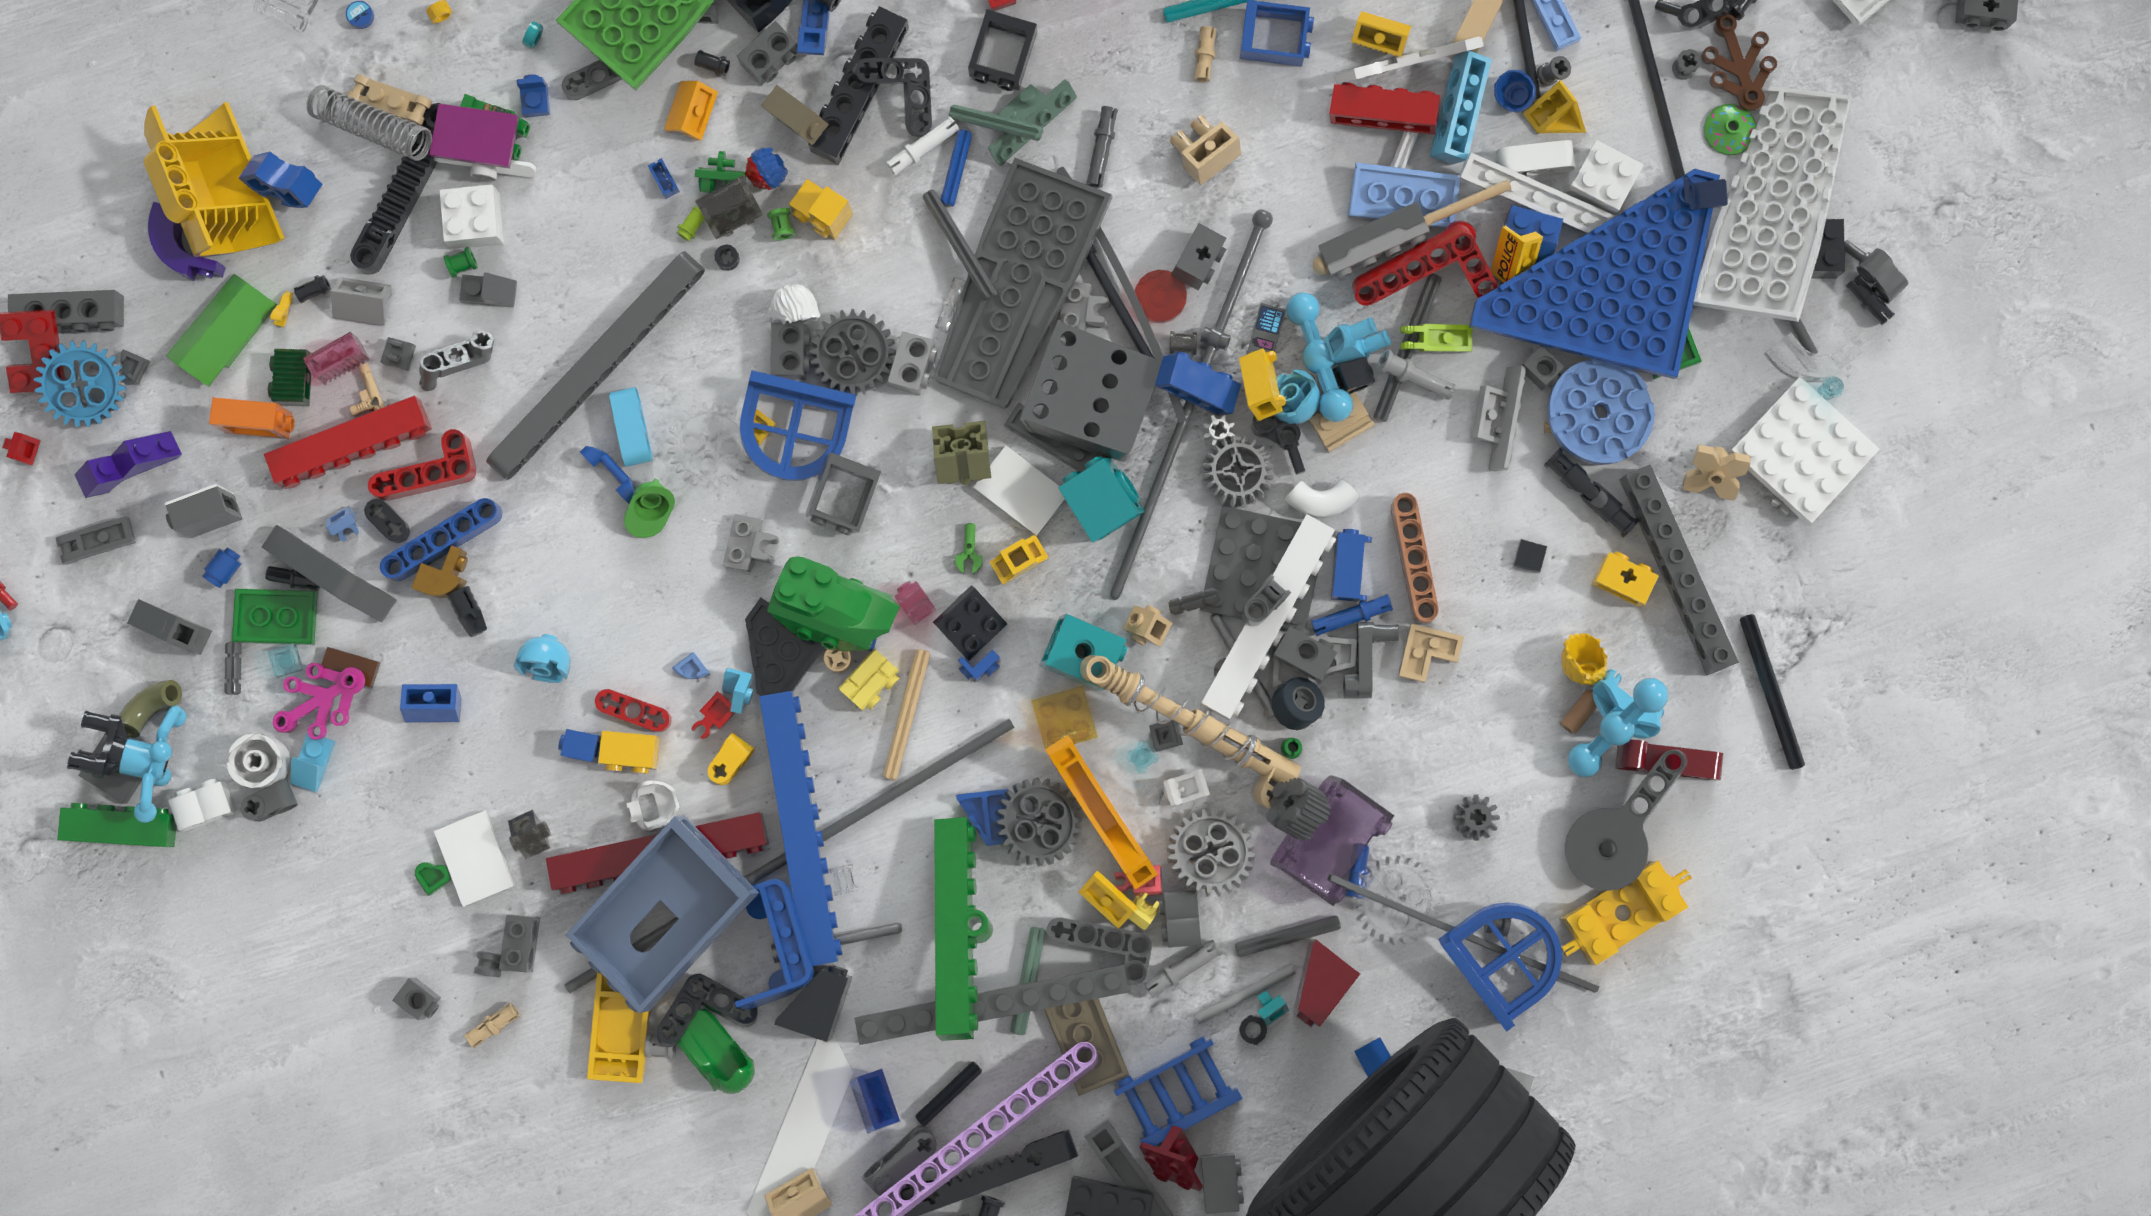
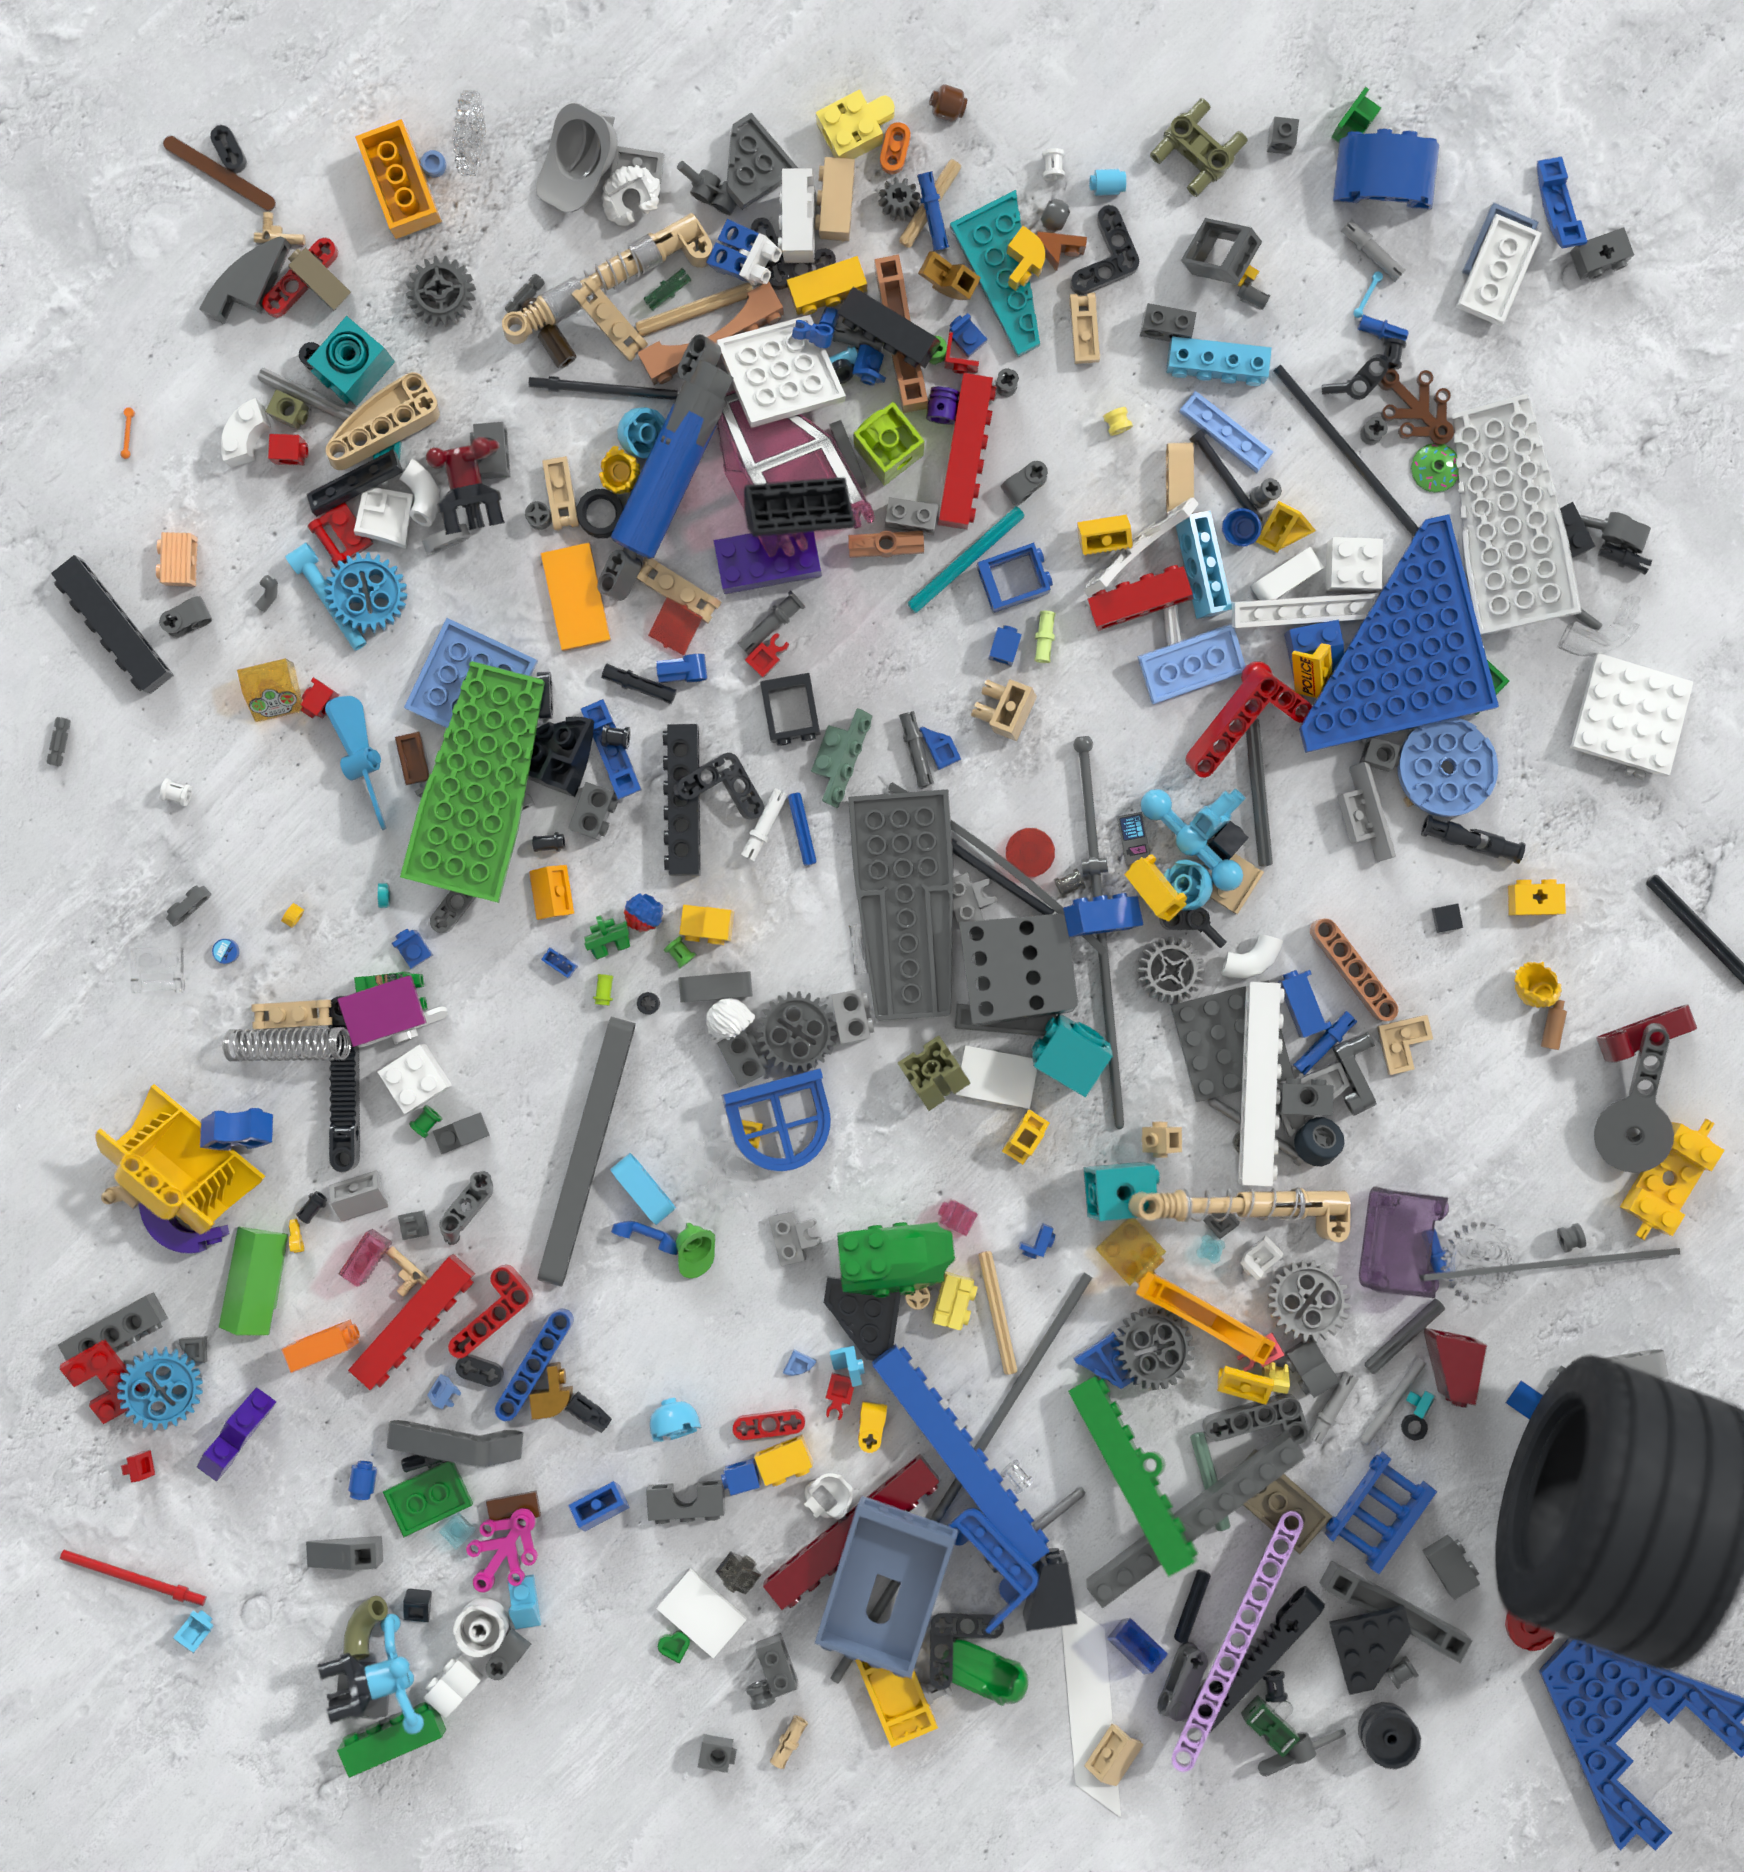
camera: 25 degrees left, 5 degrees up
dark grey plate [55,516,136,565] -> none
dark grey piece [165,484,242,538] -> none
dark grey axle [224,642,242,695] -> none
dark green brick [268,349,313,406] -> none
clear smoke brick [695,176,763,240] -> none
dark tan brick [761,85,829,145] -> none
dark grey window [805,453,881,536] -> none
dark grey axle [923,189,997,301] -> none
black plate [933,585,1007,661] -> none
sand green axle [949,104,1043,141] -> none
bright green bar [955,523,983,574] -> none
dark red bracket [1139,1125,1203,1191] -> none
dark grey axle [1168,588,1220,615] -> none
dark grey brick [1170,223,1227,290] -> none
tan pin [1193,26,1217,82] -> none
white gear [1203,415,1235,446] -> none
dark grey piece [1242,574,1292,626] -> none
dark grey brick [1266,778,1331,841] -> none
green pin [1280,738,1302,759] -> none
piece [1313,180,1511,279] -> none
light grey pin [1377,349,1456,400] -> none
lime hinge [1400,324,1472,352] -> none
blue window [1438,902,1562,1032] -> none
dark grey gear [1453,794,1500,841] -> none
medium azure connector [1568,669,1668,777] -> none
dark grey brick [1619,464,1739,676] -> none
tan plant [1683,445,1750,501] -> none
dark blue bracket [1684,178,1728,211] -> none
clear light blue pin [1817,376,1844,400] -> none
none -> tan arm [101,1186,140,1209]
none -> black slope [403,1589,432,1622]
none -> dark grey arch [646,1480,726,1524]
none -> dark grey beam [678,971,753,1003]
none -> blue tile [919,727,961,770]
none -> blue brick [988,625,1022,666]
none -> yellowish green pin [1034,611,1056,663]

